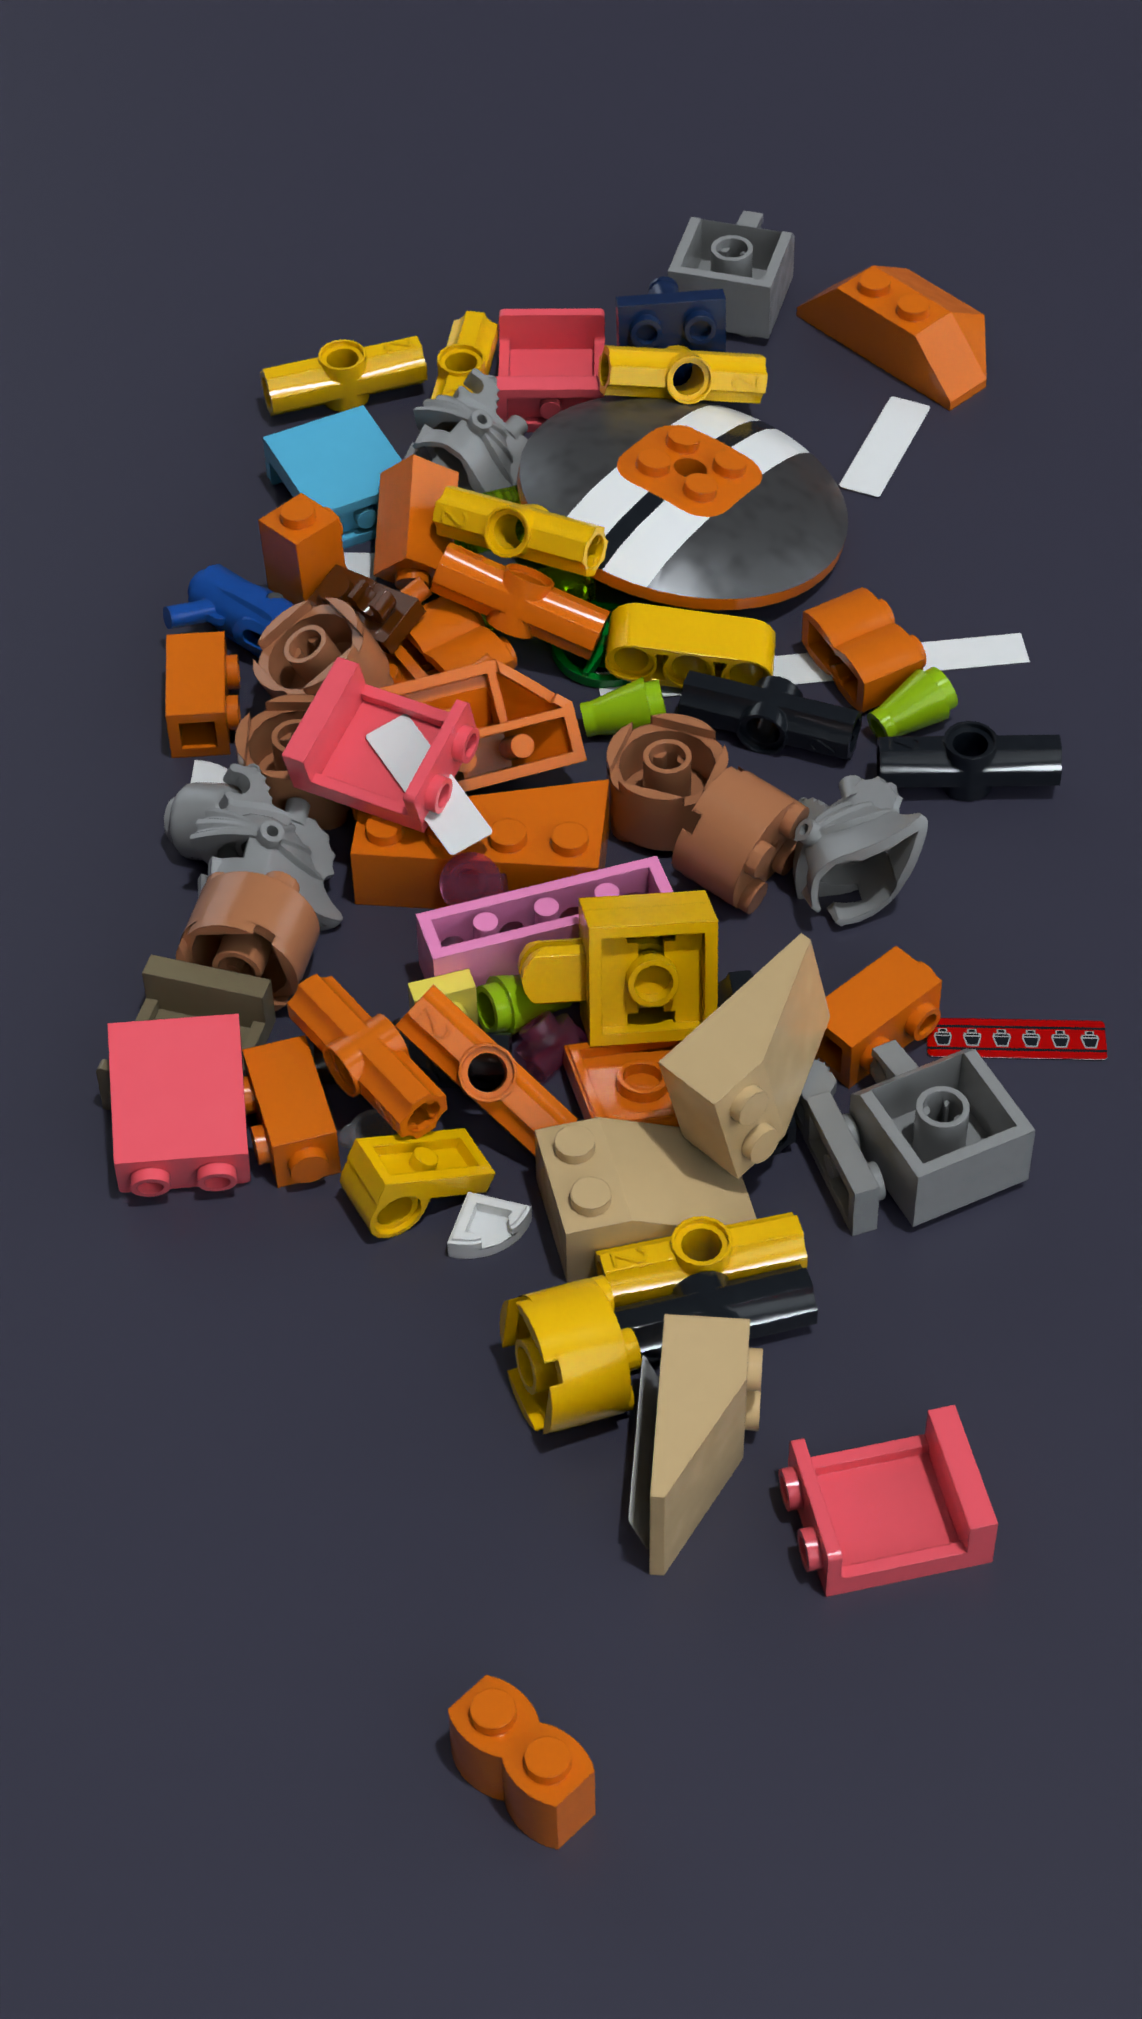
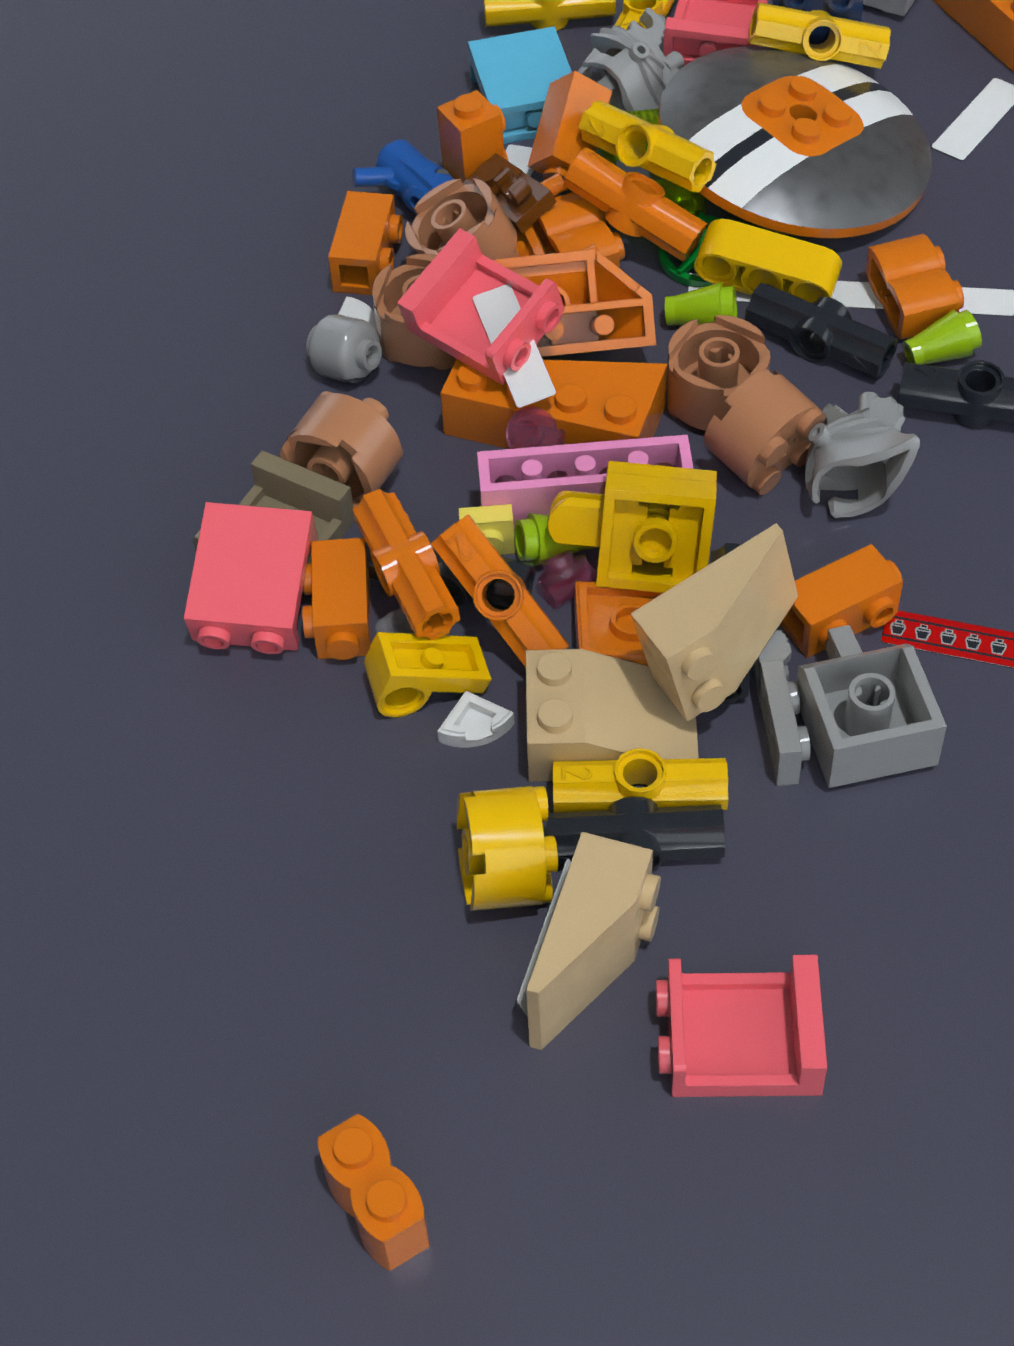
camera: 15 degrees right, 5 degrees up
light grey helmet [189,763,343,931] -> none

